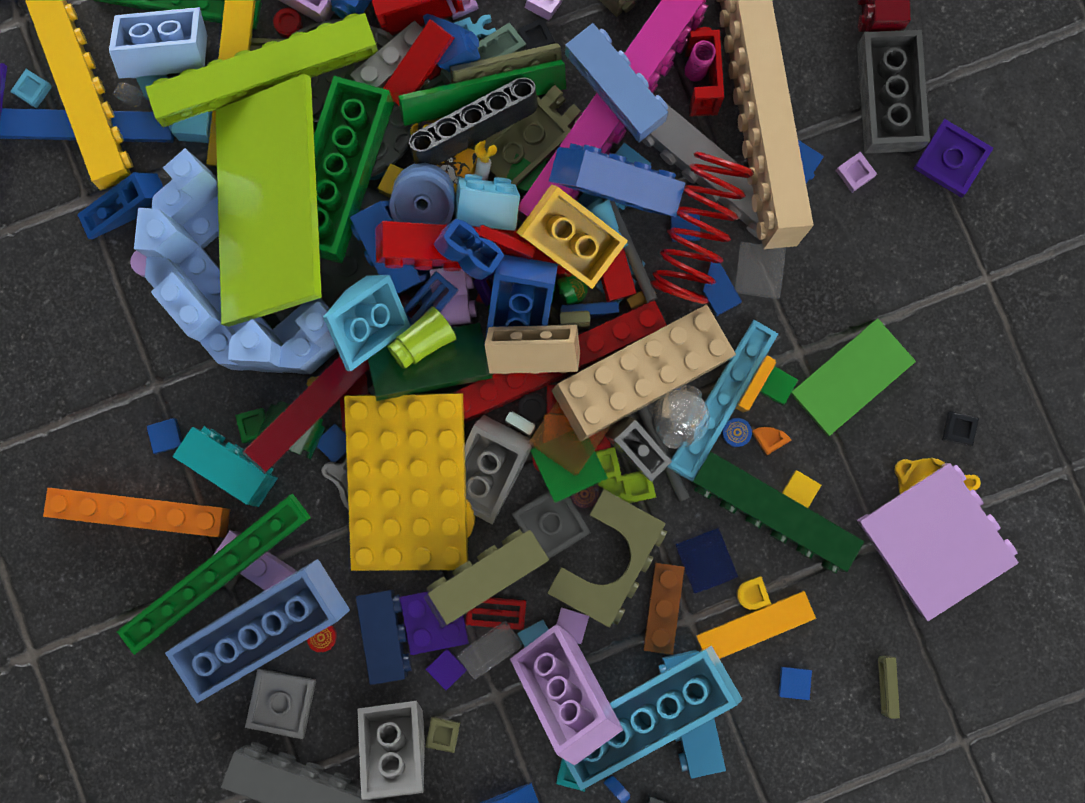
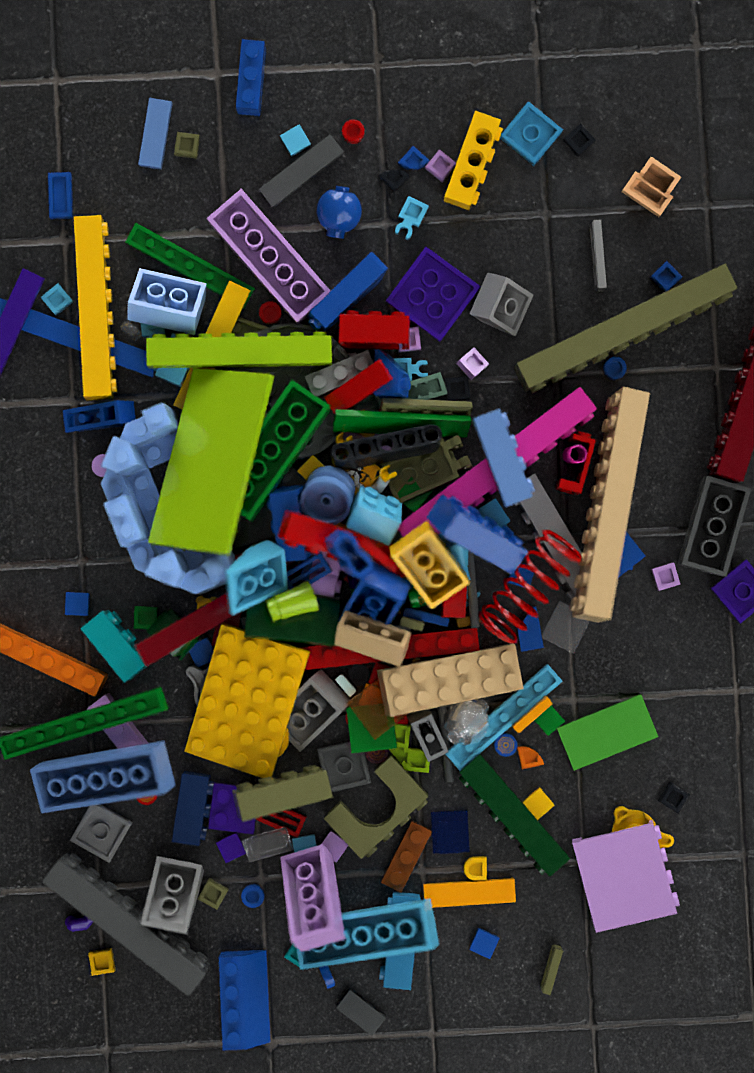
camera: 15 degrees right, 5 degrees up
none -> blue tile [241,884,265,908]

